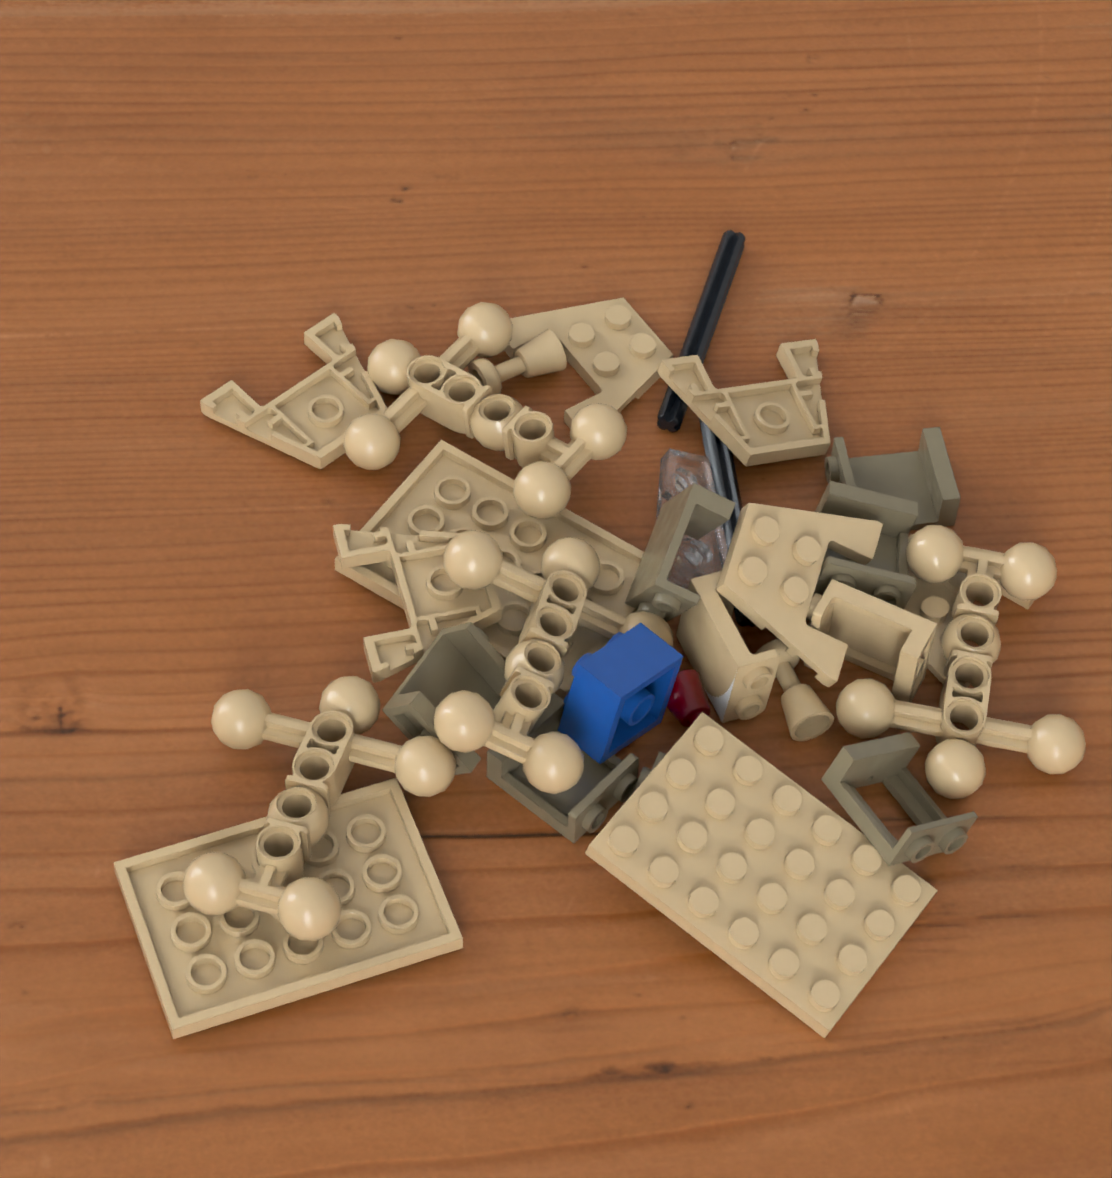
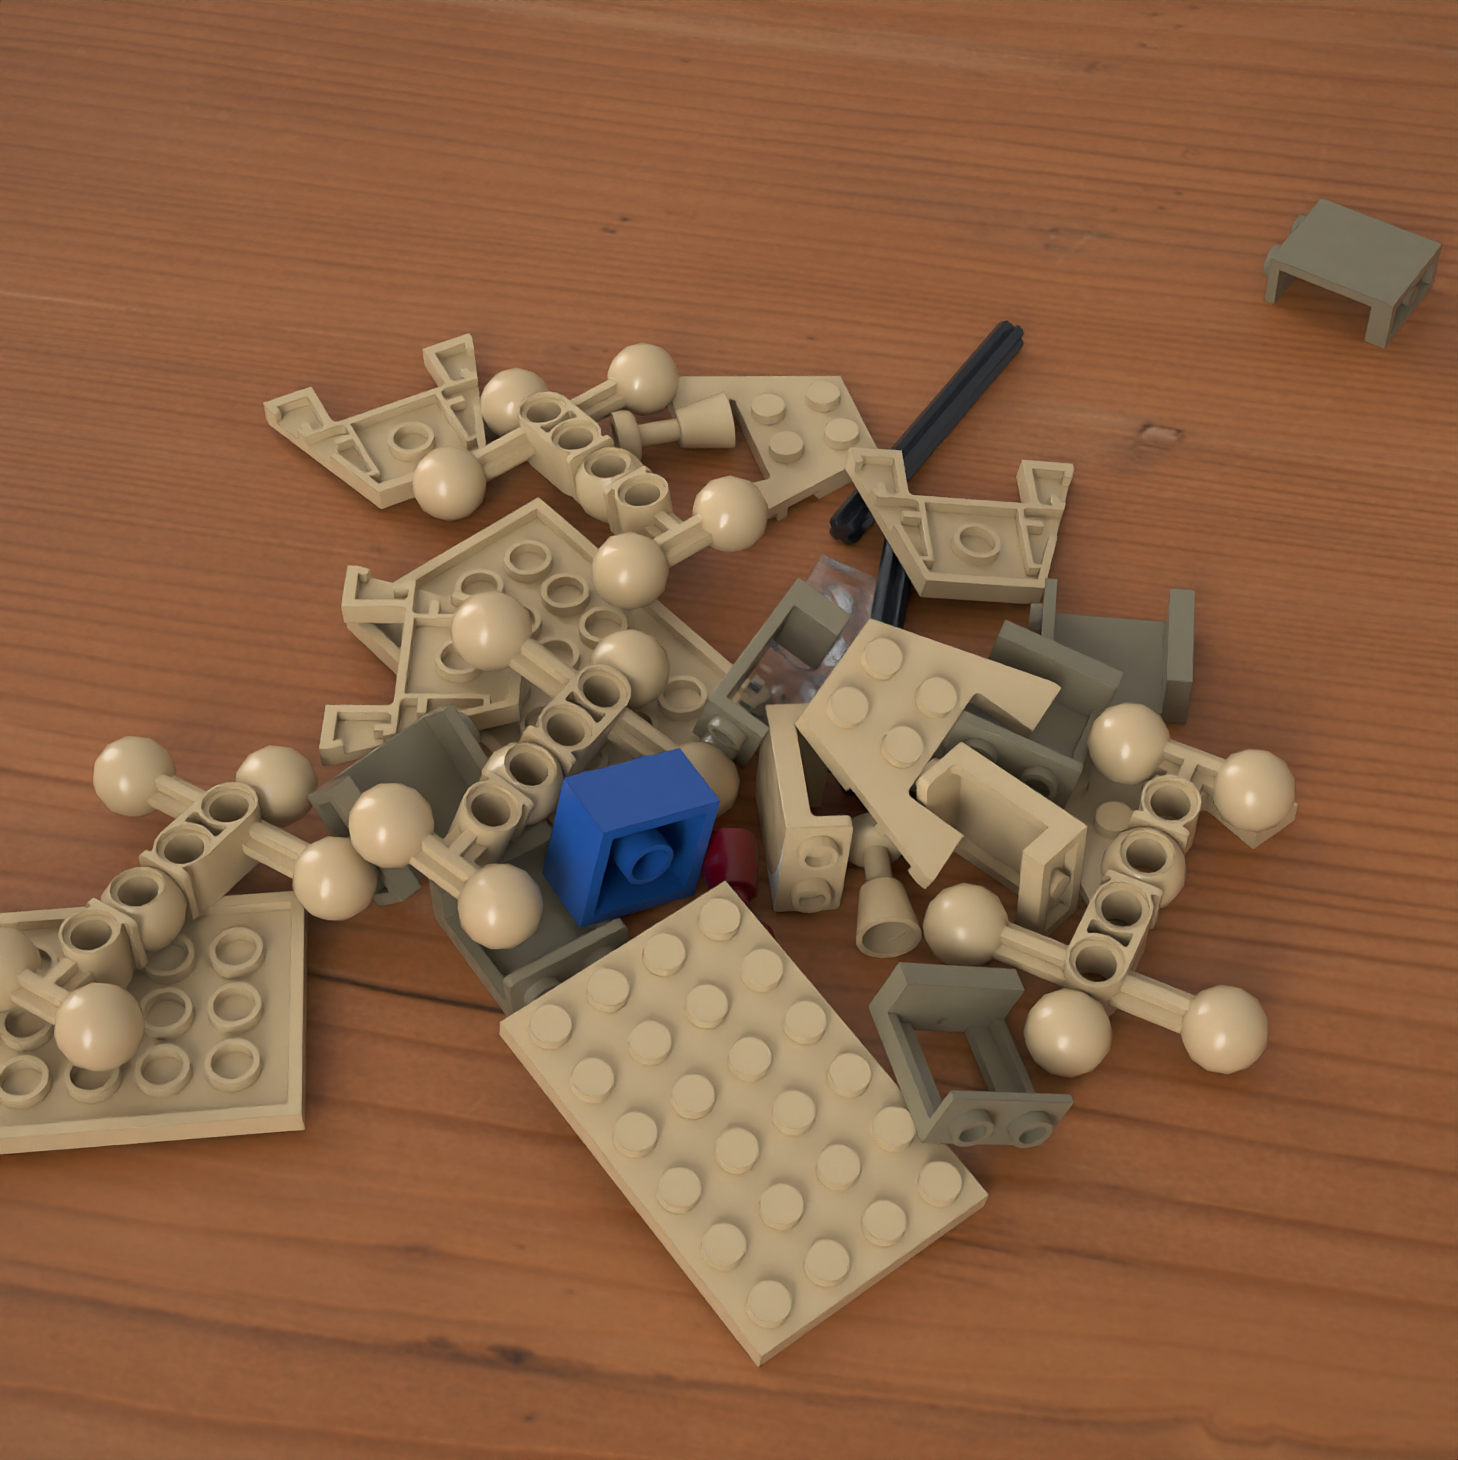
camera: 20 degrees right, 5 degrees down
none -> dark tan panel [1262,198,1442,349]

